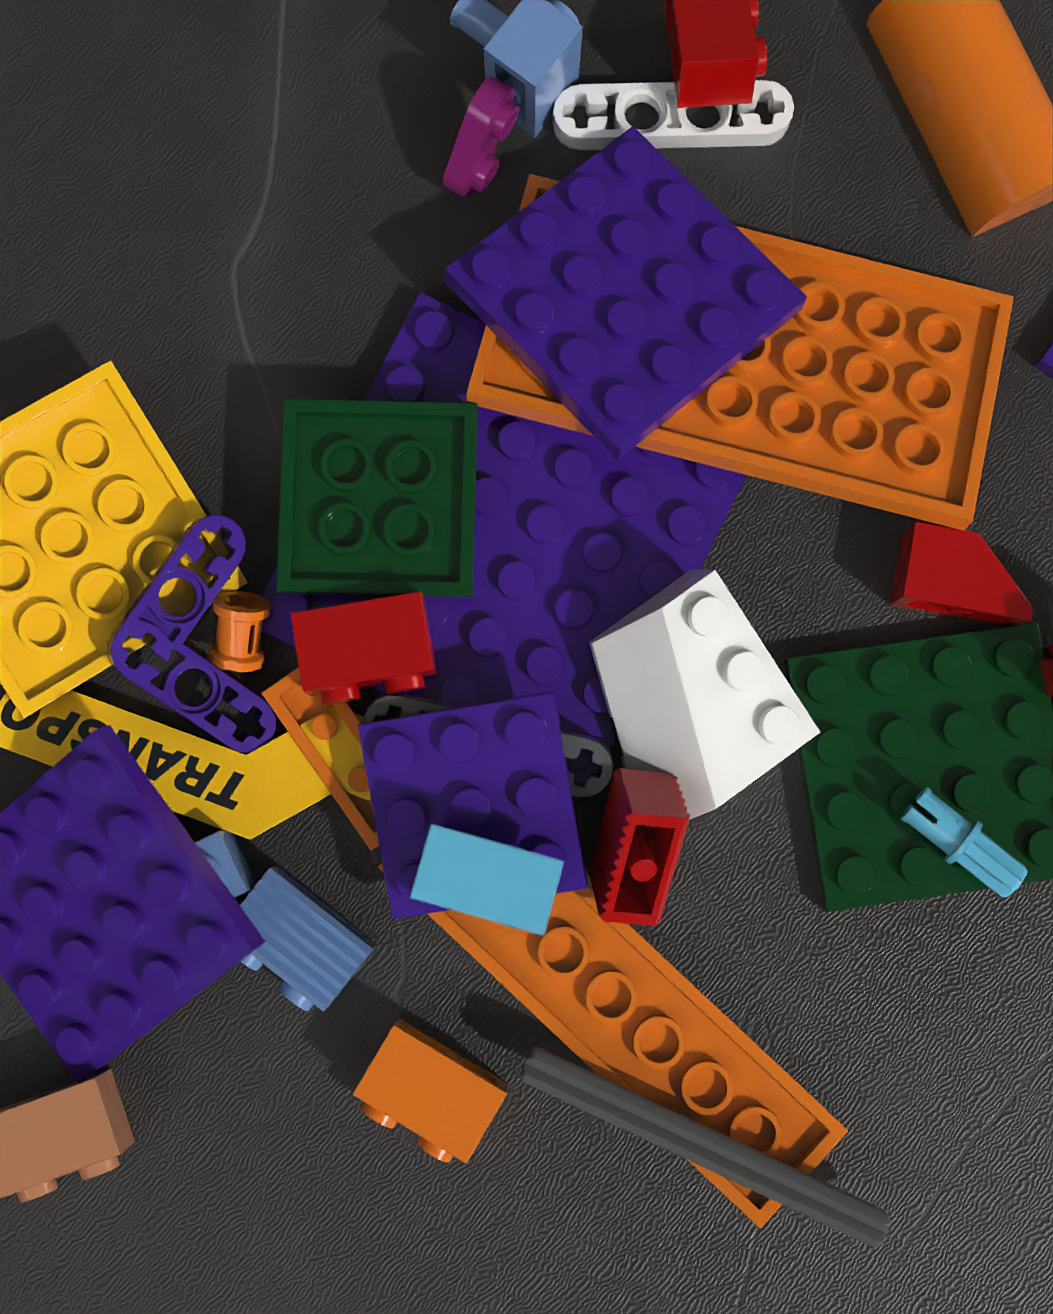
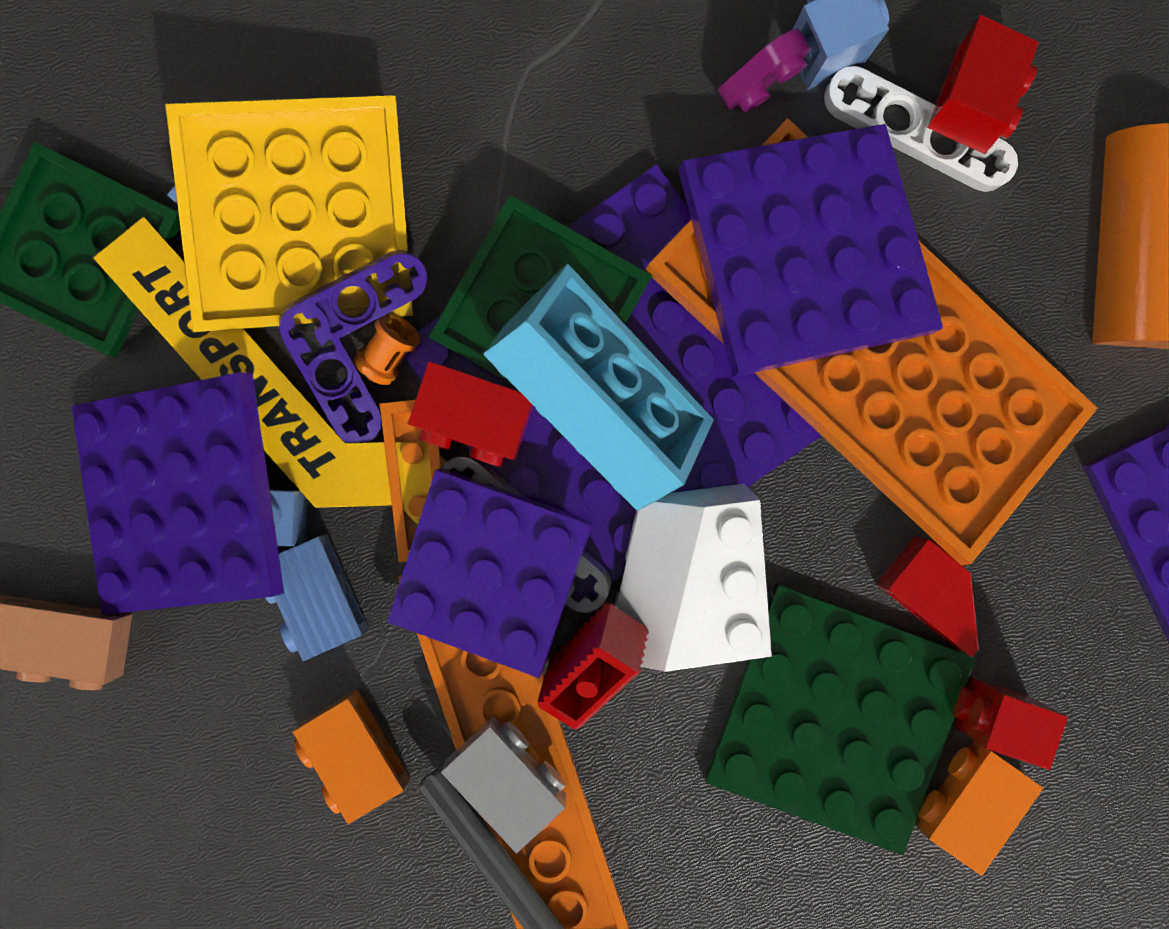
camera: 25 degrees right, 5 degrees up
medium azure hinge [410,824,564,935] -> none
medium azure axle [900,787,1027,898] -> none
none -> light grey brick [441,716,566,854]
none -> medium azure slope [483,264,714,511]

